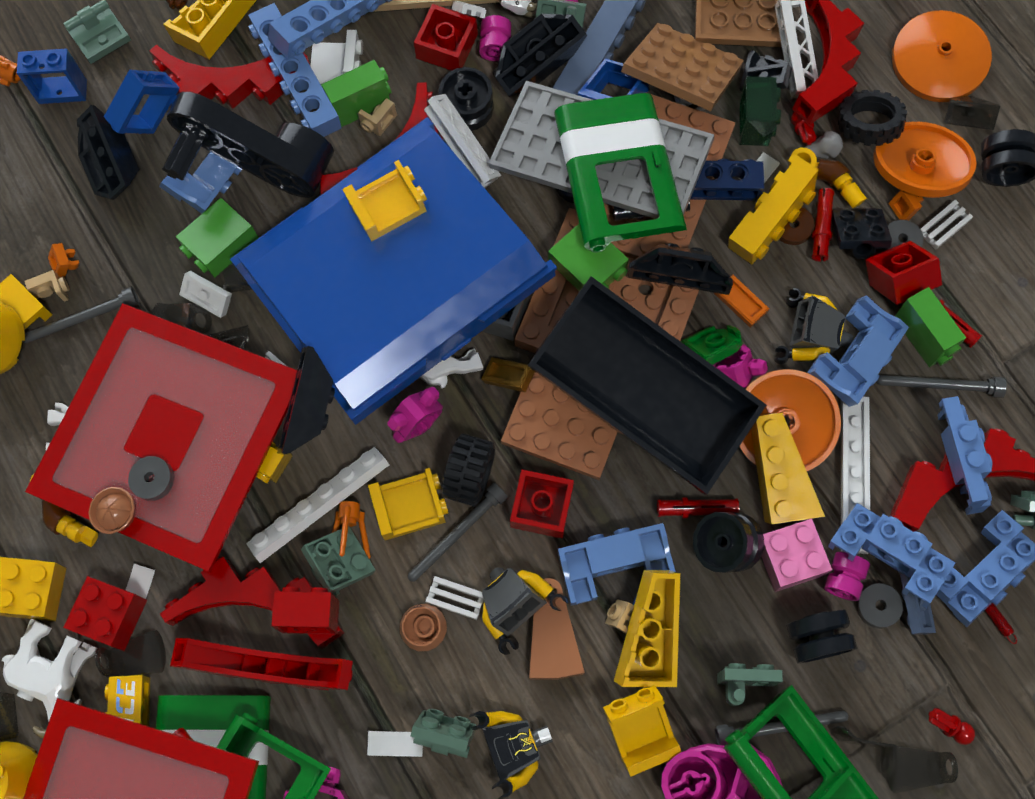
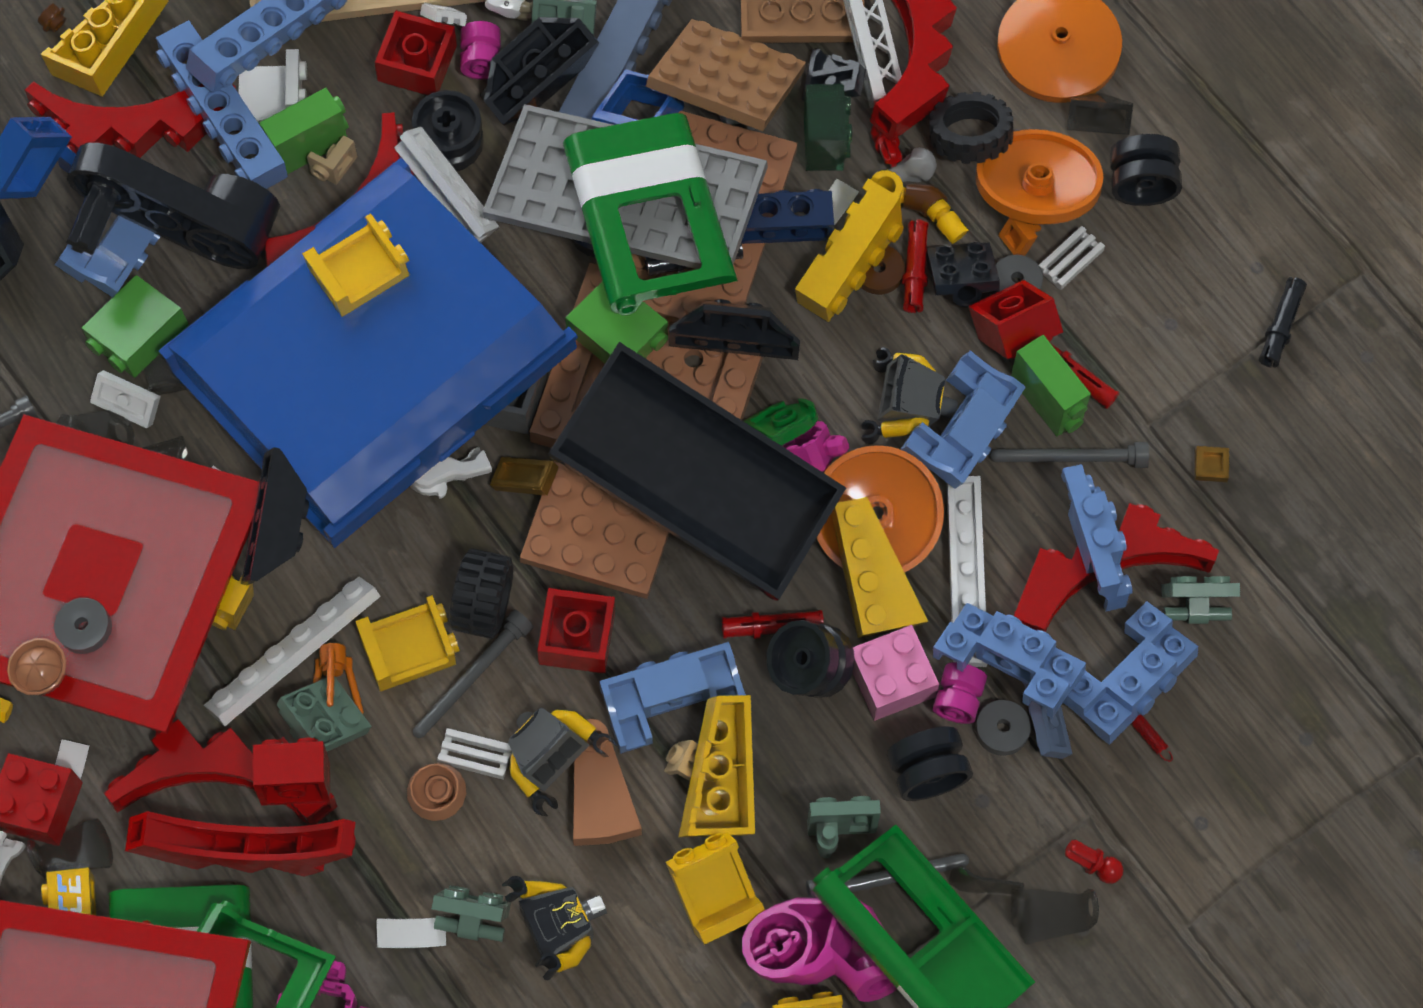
camera: 10 degrees left, 5 degrees down
dark pink piece [387,387,443,443] -> none
orange tile [714,275,770,328] -> none

